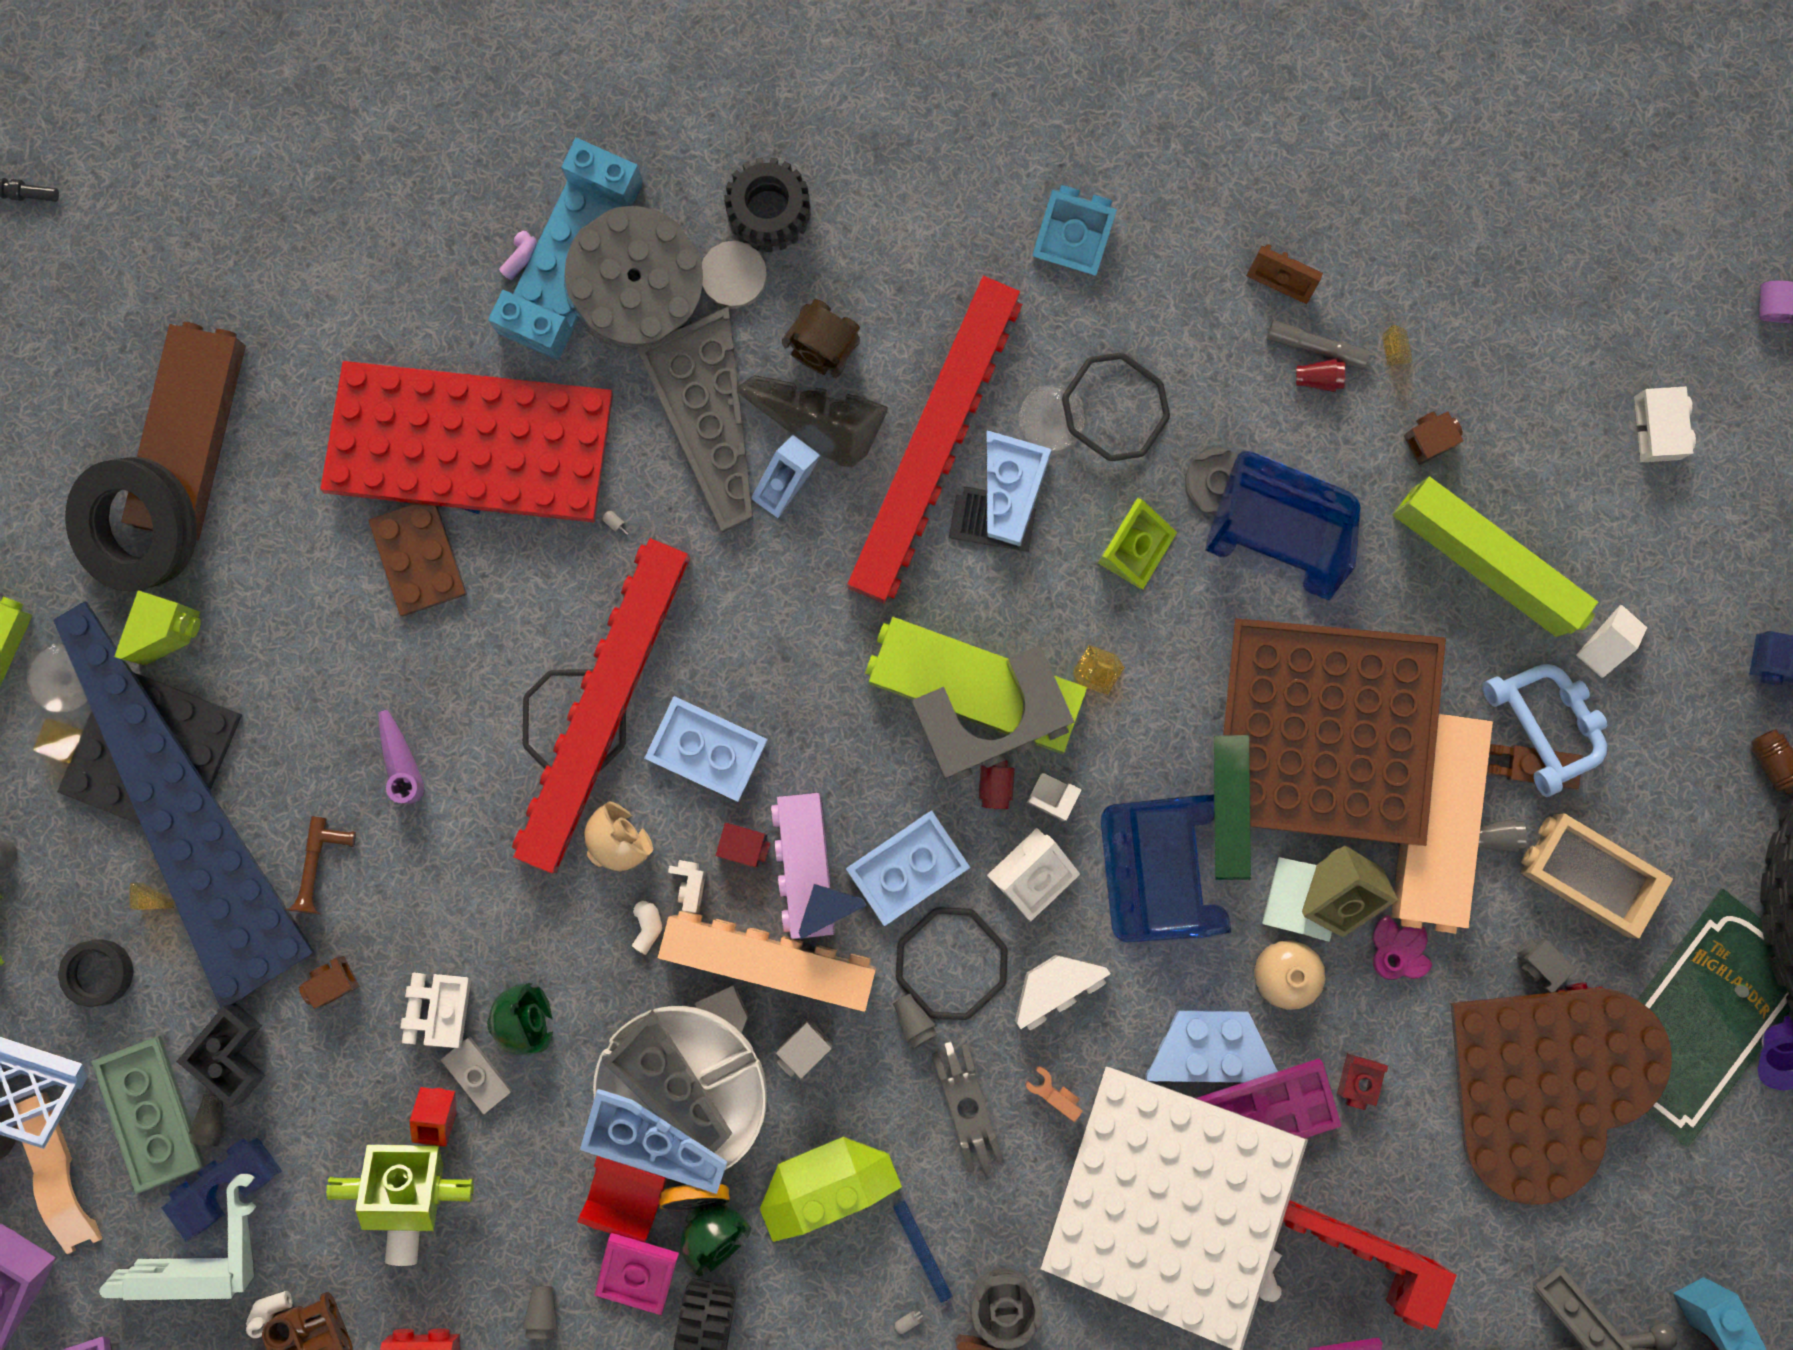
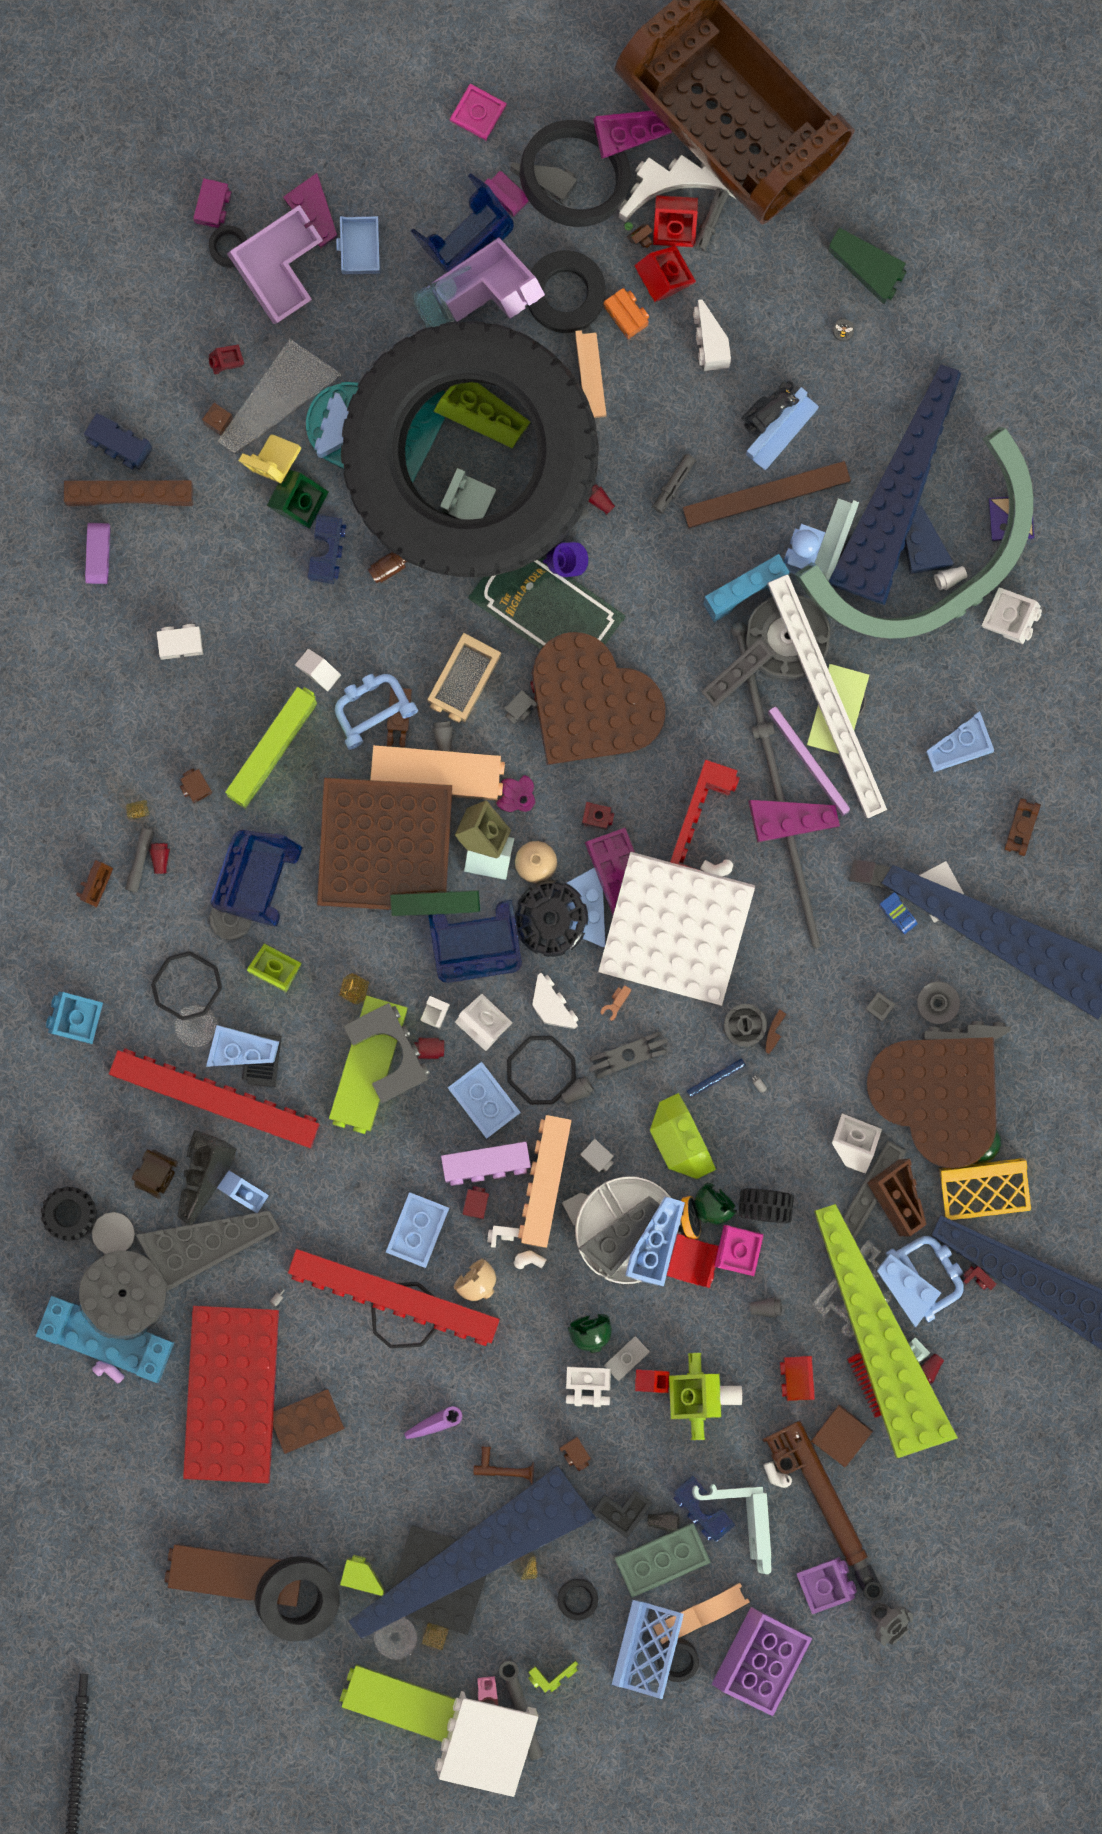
camera: 90 degrees left, 0 degrees up
dark blue slope [798,884,866,939] -> none
none -> black plate [514,880,588,957]

